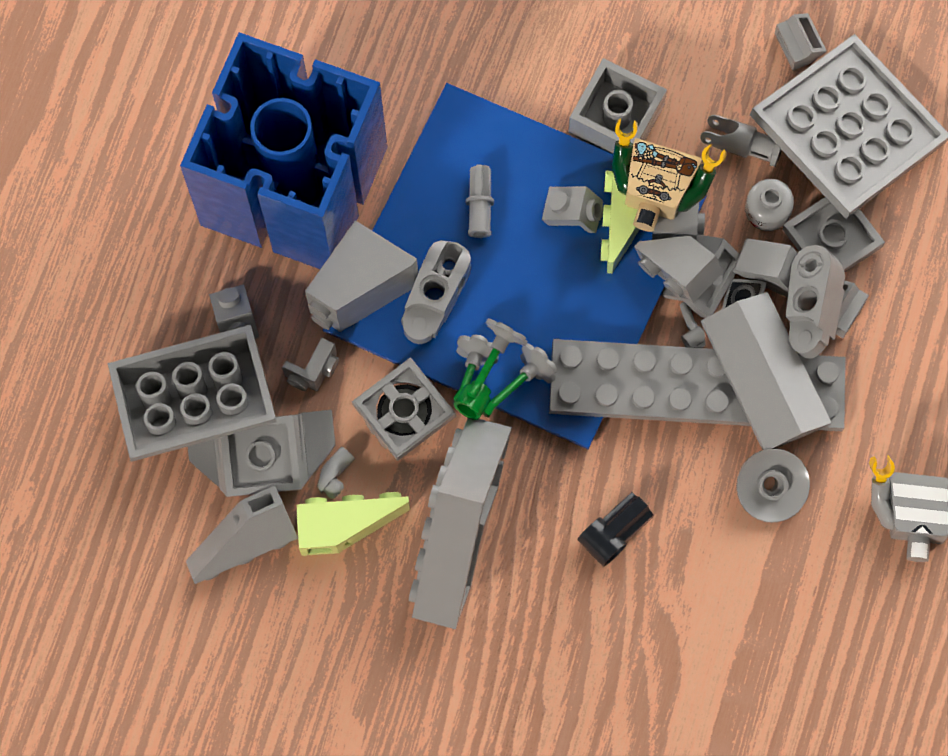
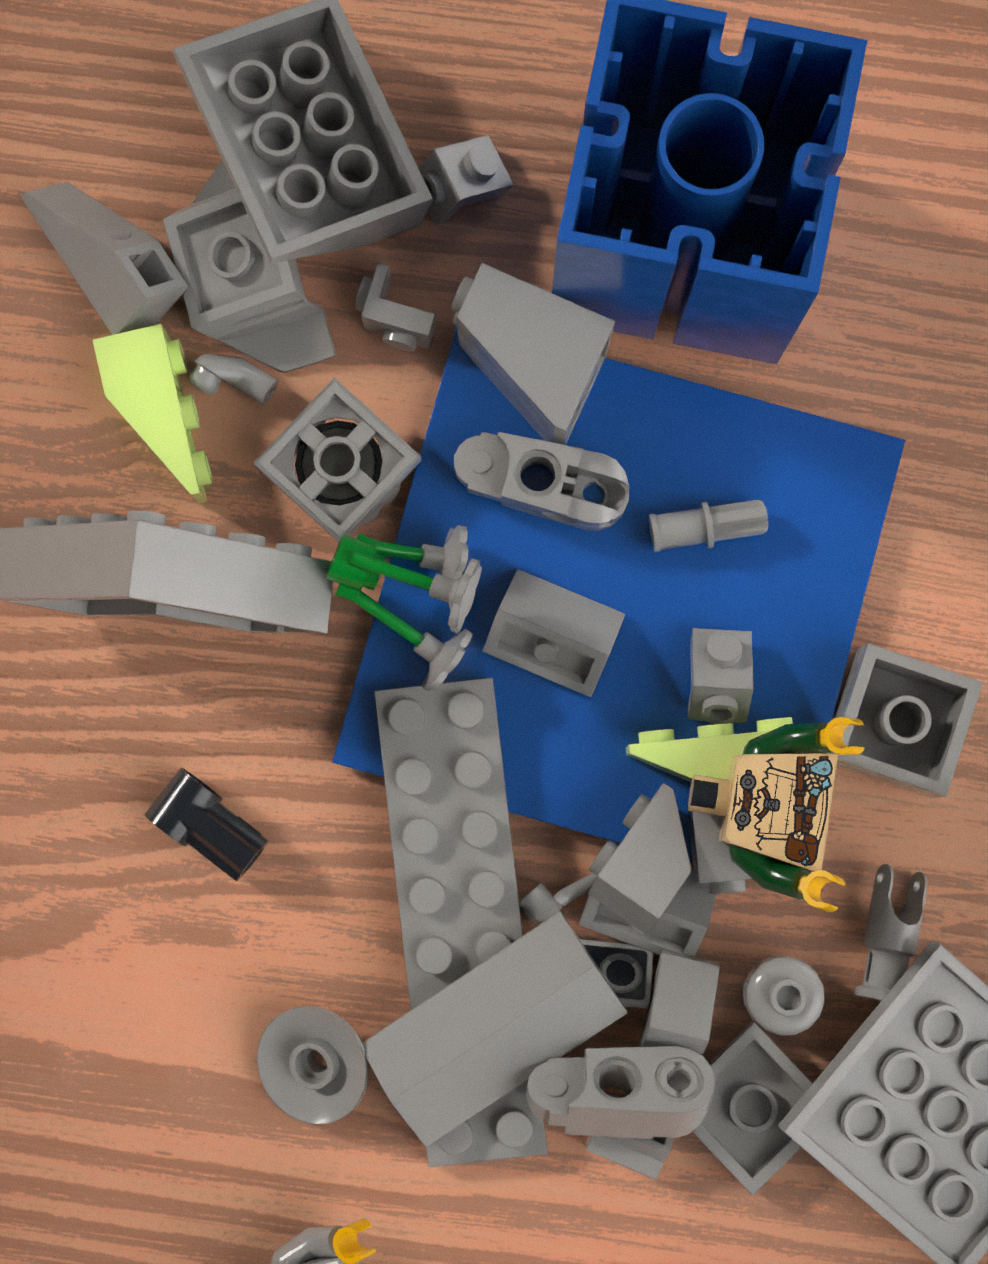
camera: 80 degrees right, 10 degrees up
none -> light grey panel [482,569,626,697]

